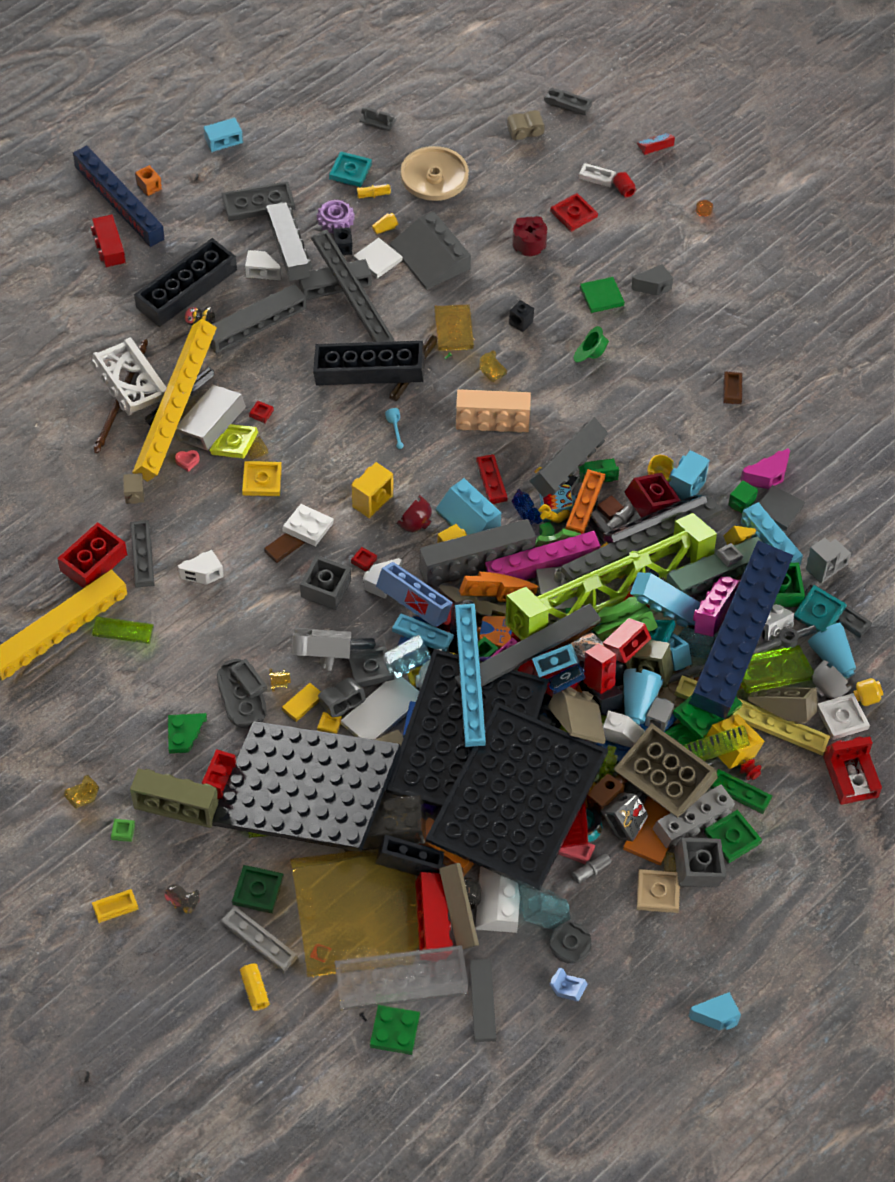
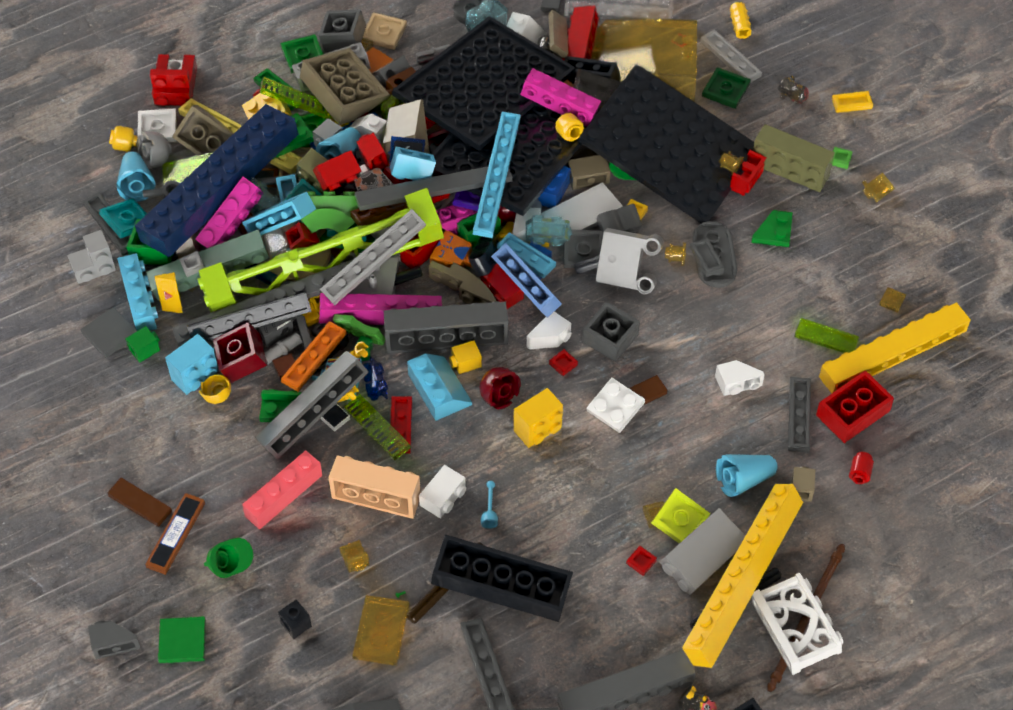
camera: 165 degrees left, 0 degrees up
coral tile [175,450,200,472] -> none
yellow plate [242,461,282,496] -> none
yellow tile [282,683,321,722] -> none
orange slope [459,571,538,602] -> none
reddish brown tile [723,371,742,405] -> none
dark pink slope [740,448,790,489] -> none
none -> reddish brown tile [107,478,172,527]
none -> tile [145,493,205,575]
none -> coral brick [242,450,322,530]
none -> light grey plate [320,209,426,306]
none -> clear neon green tile [344,394,411,461]
none -> white brick [419,465,466,519]
none -> dark pink brick [520,68,601,127]
none -> yellow head [555,113,584,141]
none -> medium azure cone [716,454,778,497]
none -> clear yellow brick [719,151,743,175]
none -> red brick [849,452,874,484]
none -> clear yellow tile [879,287,906,313]

